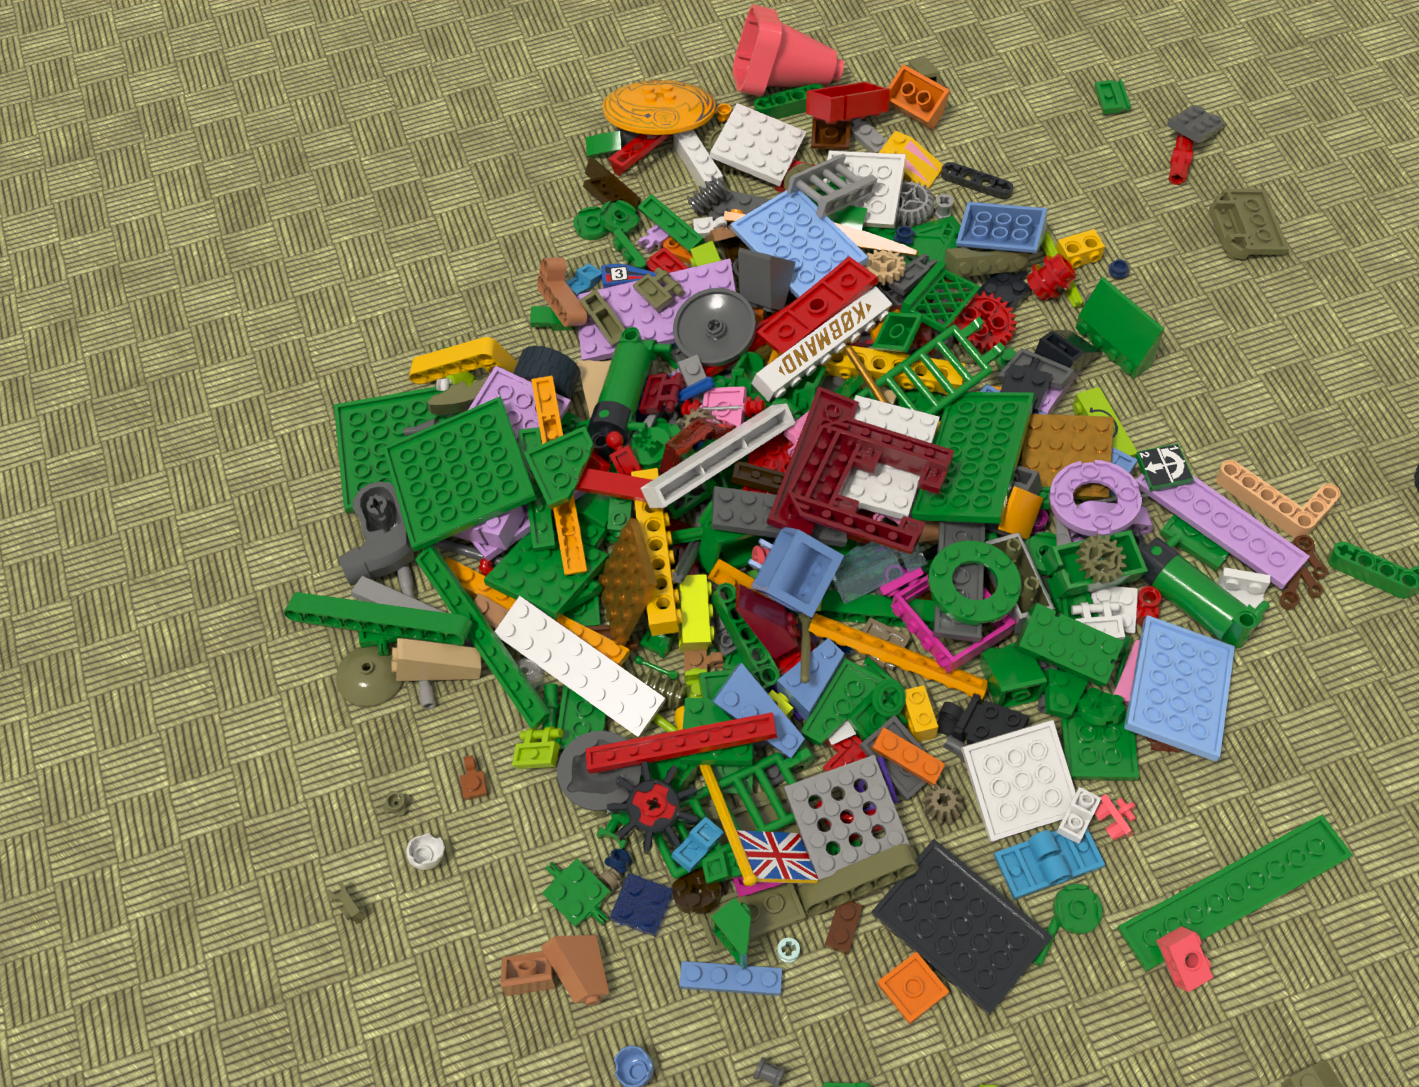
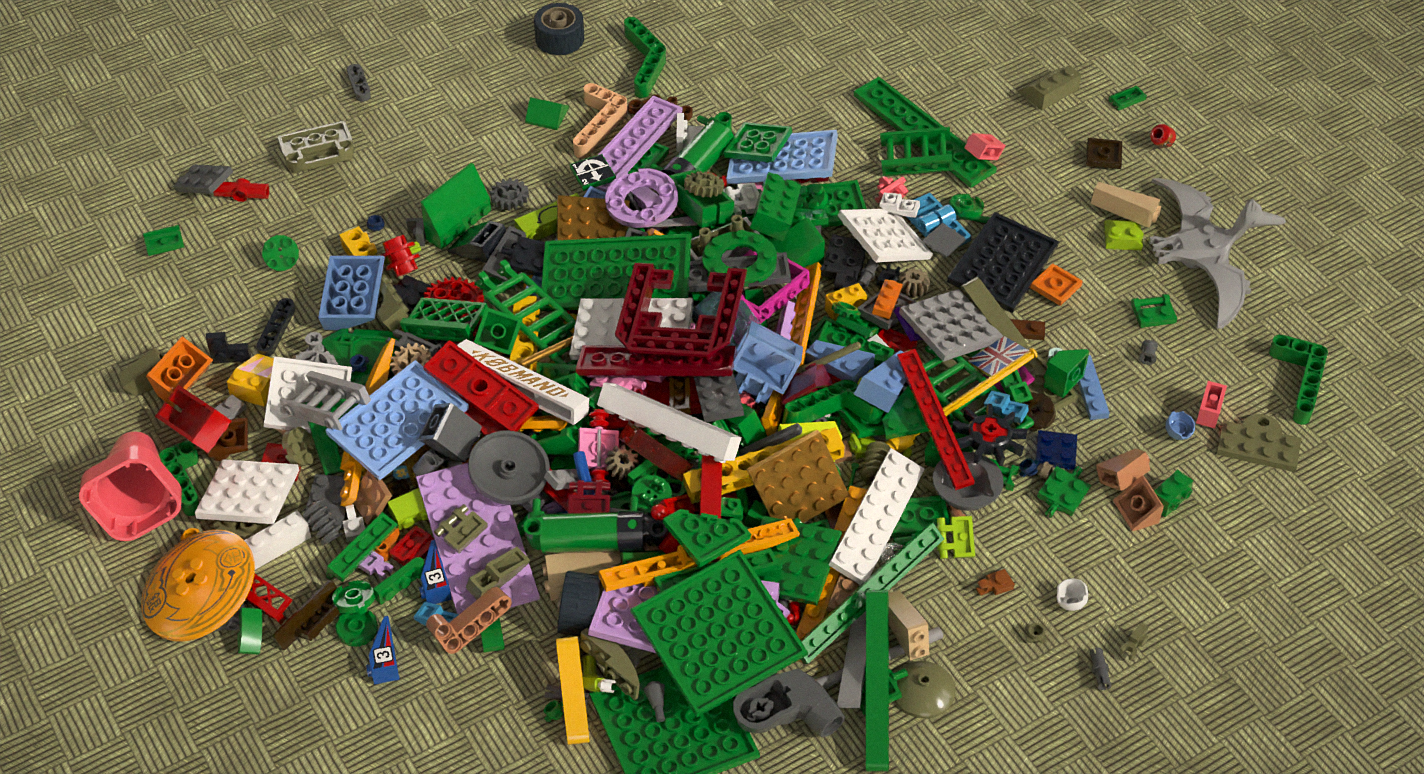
camera: 105 degrees left, 10 degrees down
none -> black plate [206,332,251,363]
none -> green plate [262,235,299,271]
none -> dark grey beam [347,64,371,102]
none -> blue slope [366,616,400,685]
none -> dark grey gear [490,178,529,211]
none -> green slope [525,97,569,130]
none -> green plate [724,122,792,163]
none -> lavender plate [776,300,796,340]
none -> black plate [877,264,900,287]
none -> green fence [880,127,953,176]
none -> dark grey piece [923,223,966,258]
none -> dark grey pin [1089,648,1112,690]
none -> green brick [1154,469,1194,517]

